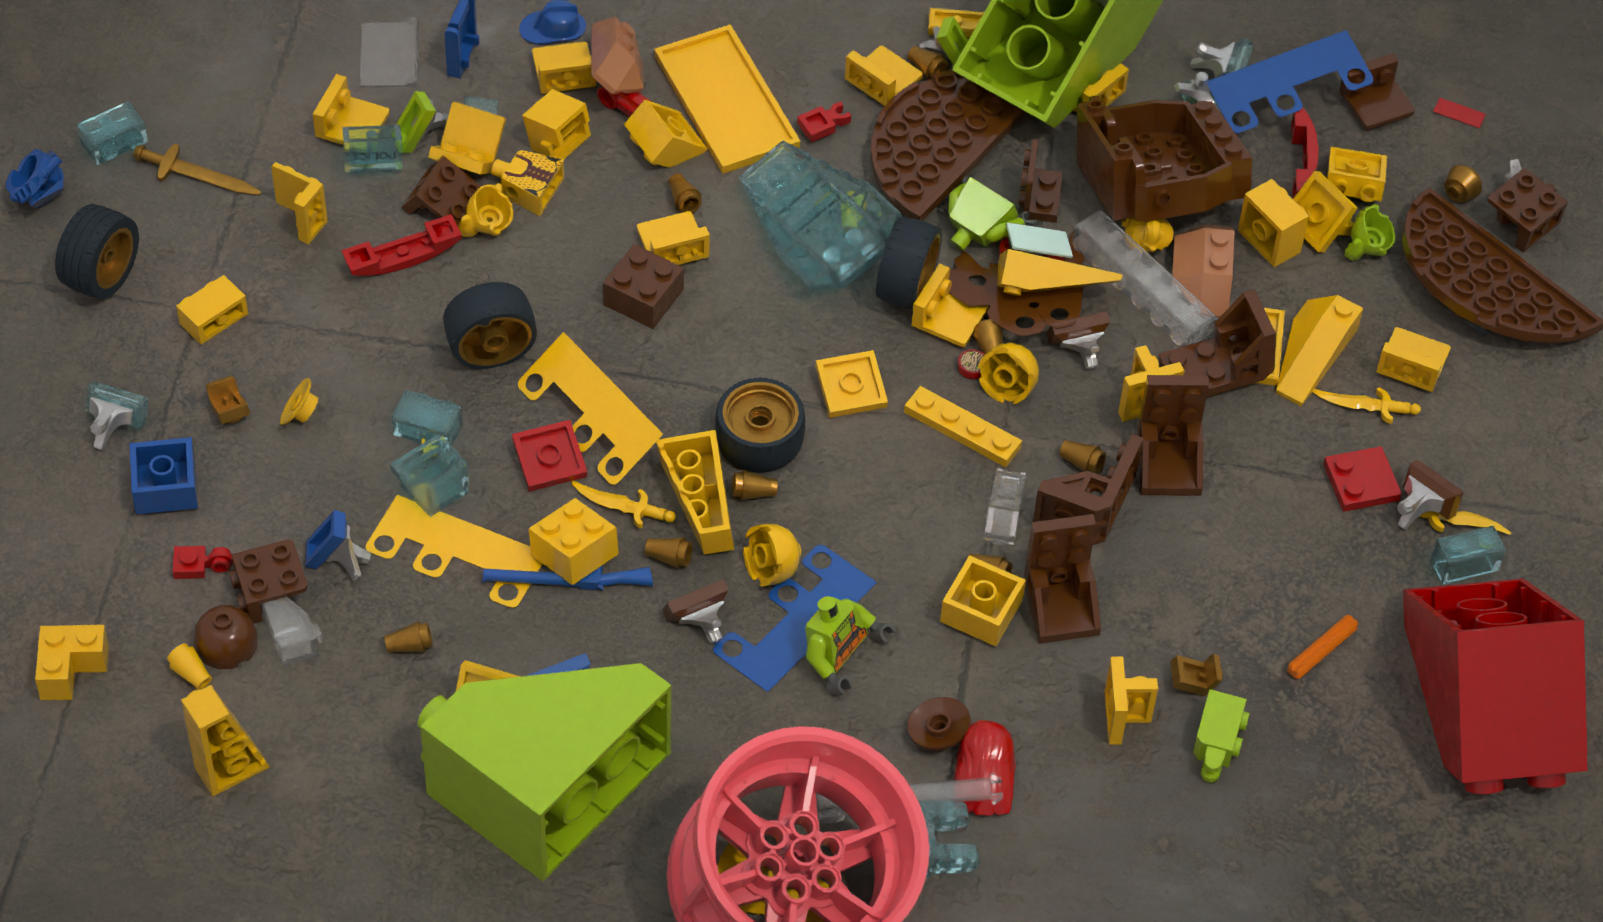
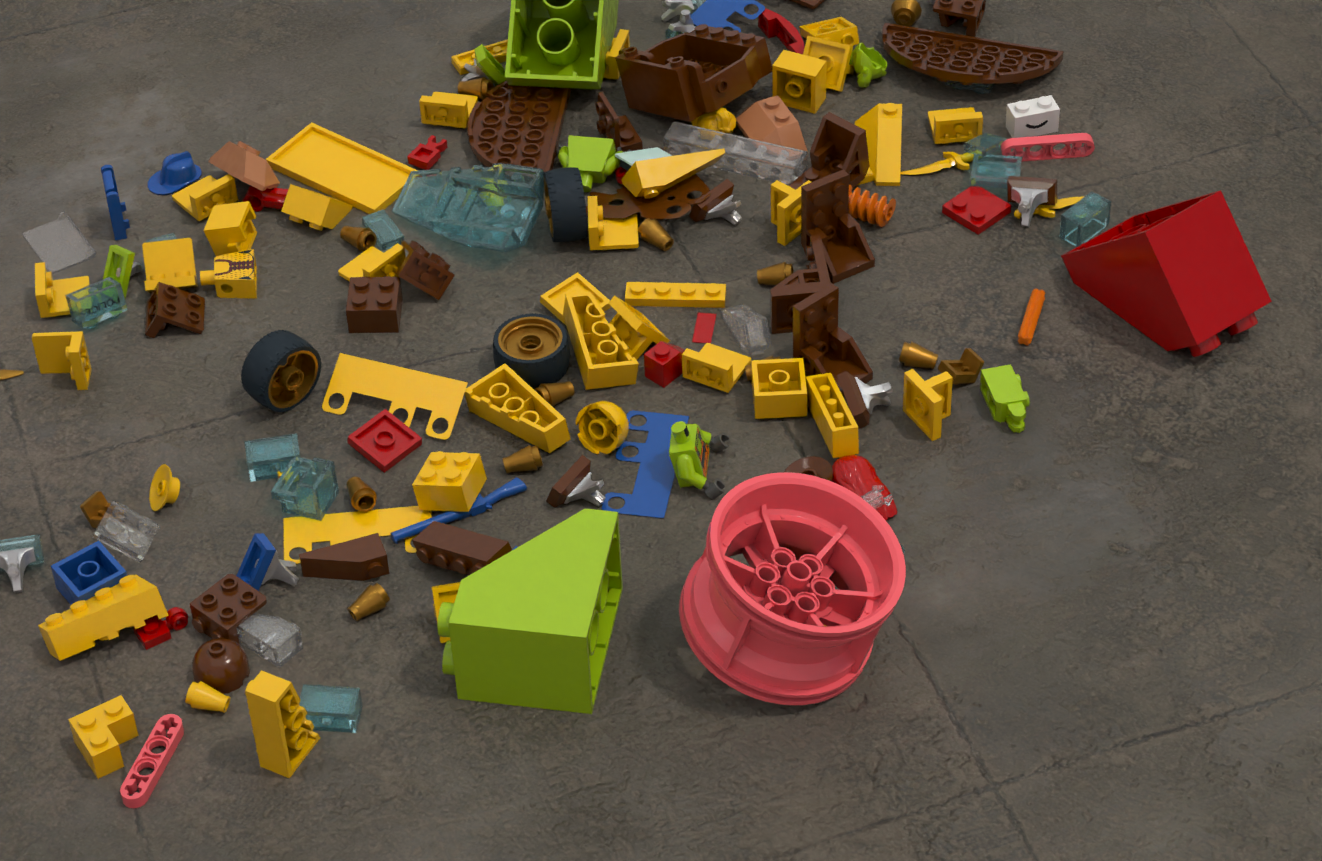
camera: 25 degrees left, 10 degrees down
yellow brick [176,275,248,345] -> none
red slope [341,214,462,276] -> none
yellow hair [458,183,514,237] -> none
yellow piece [571,481,676,528] -> none
tile [958,349,985,379] -> none
yellow cylinder [978,343,1039,404] -> none
none -> yellow wedge [38,575,169,661]
none -> clear bracket [92,501,161,563]
none -> coral beam [120,714,184,808]
none -> reddish brown slope [299,533,389,581]
none -> clear light blue brick [299,684,363,733]
none -> pearl gold cone [347,477,377,512]
none -> clear light blue tile [362,209,404,251]
none -> reddish brown bracket [396,240,455,300]
none -> reddish brown brick [412,521,512,575]
none -> yellow wedge [563,291,639,390]
none -> yellow bracket [608,295,670,360]
none -> red slope [644,341,685,388]
none -> yellow bracket [682,343,751,393]
none -> red sticker [692,313,716,343]
none -> yellow brick [806,373,859,458]
none -> piece [837,371,893,429]
none -> orange piece [848,185,896,227]
none -> pearl gold cone [899,341,938,369]
none -> clear light blue tile [964,133,1007,157]
none -> clear light blue plate [970,153,1022,189]
none -> coral beam [1000,133,1095,162]
none -> white brick [1005,95,1060,138]

